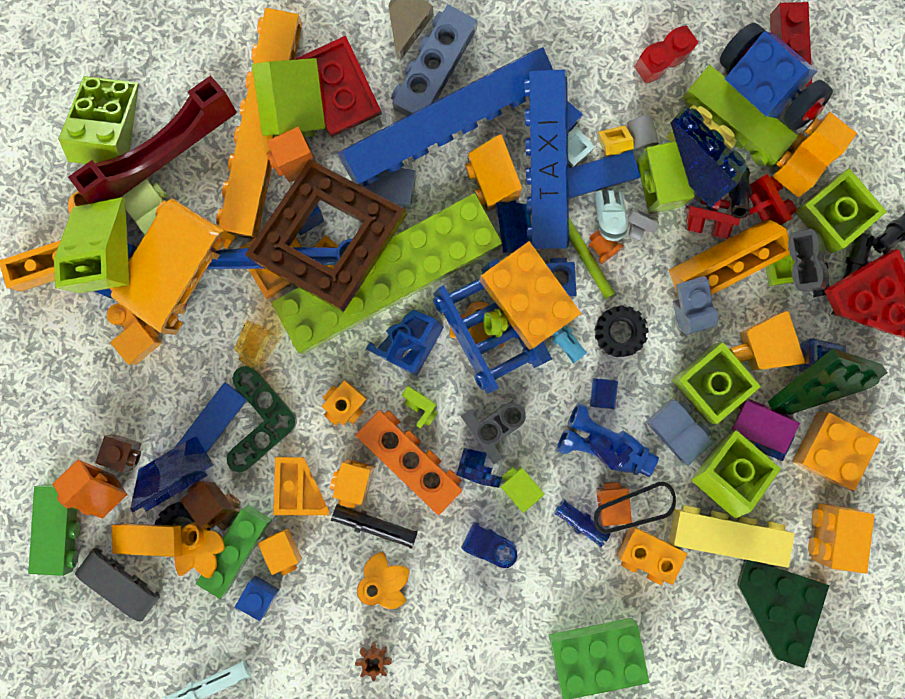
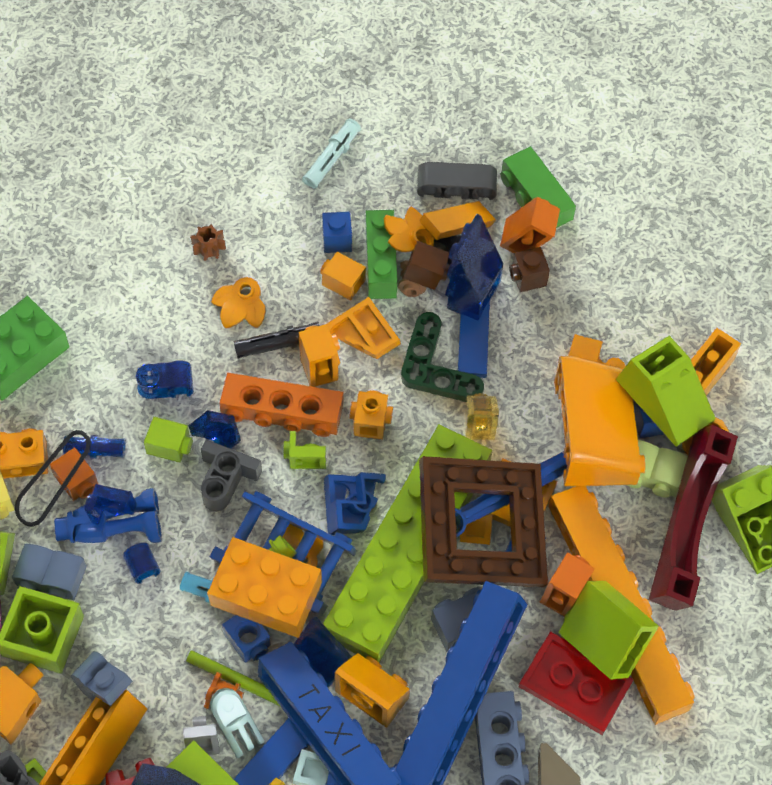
camera: 145 degrees right, 25 degrees down
black tyre [594,305,649,357] -> none

